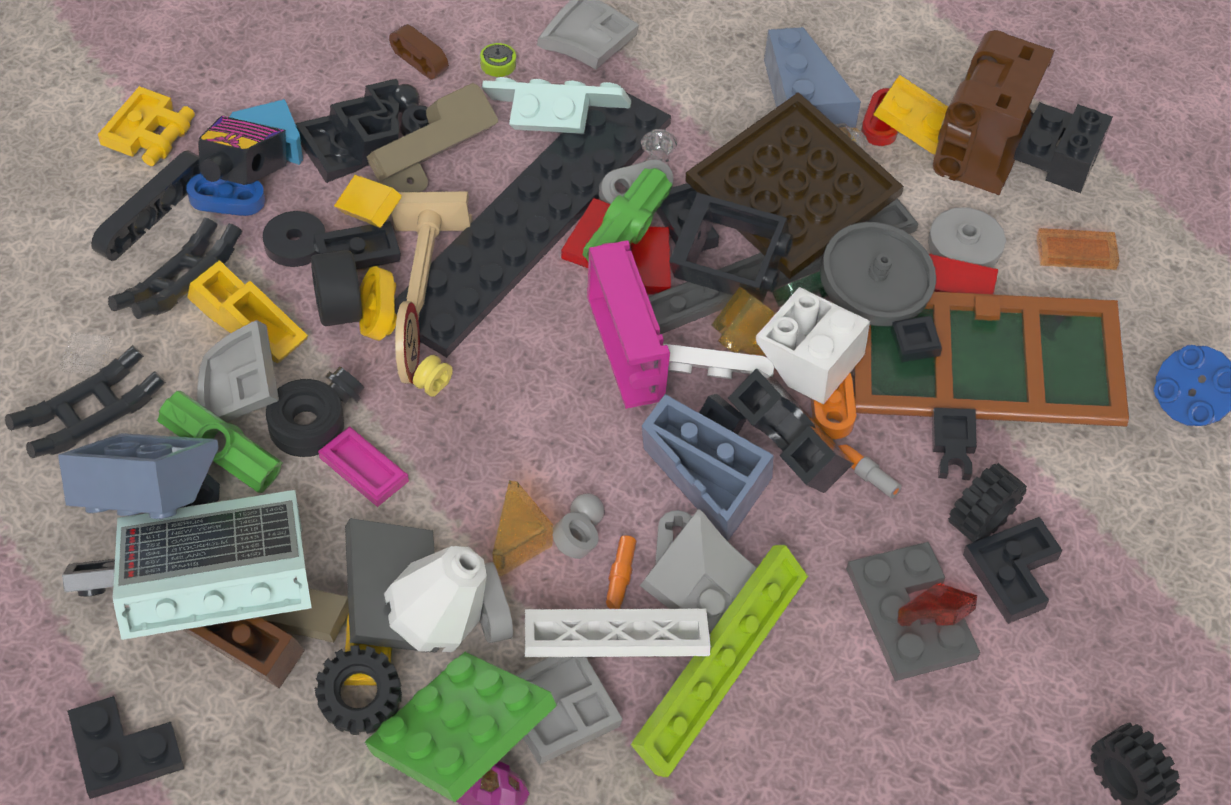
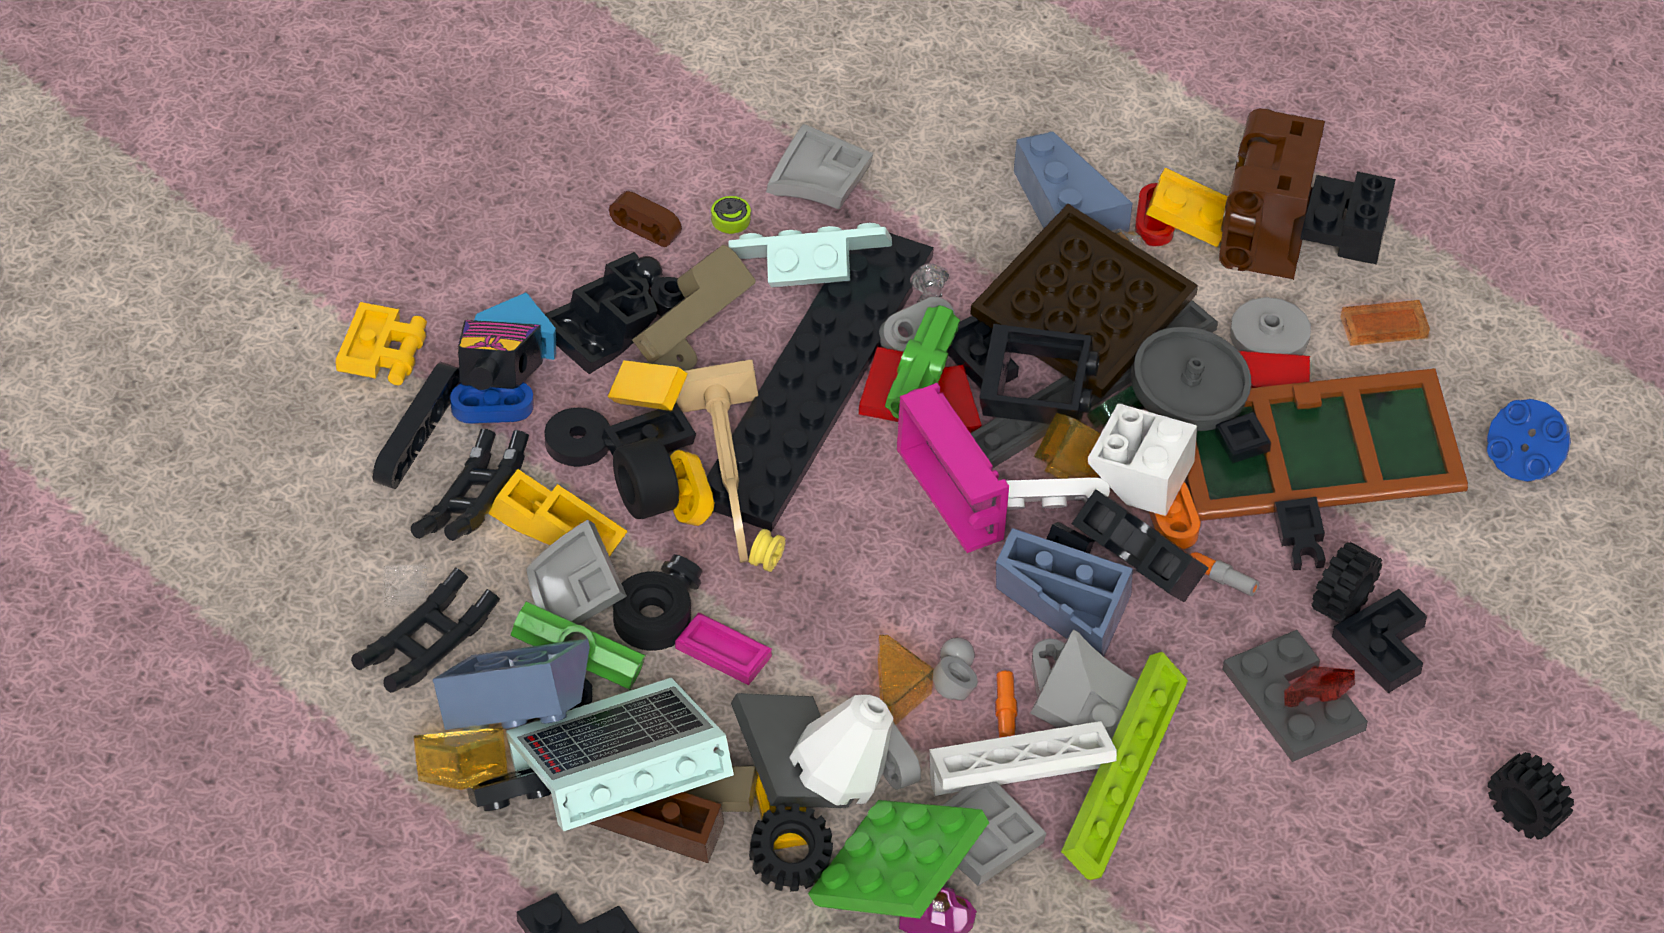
camera: 10 degrees left, 5 degrees down
none -> clear yellow slope [414,727,508,790]

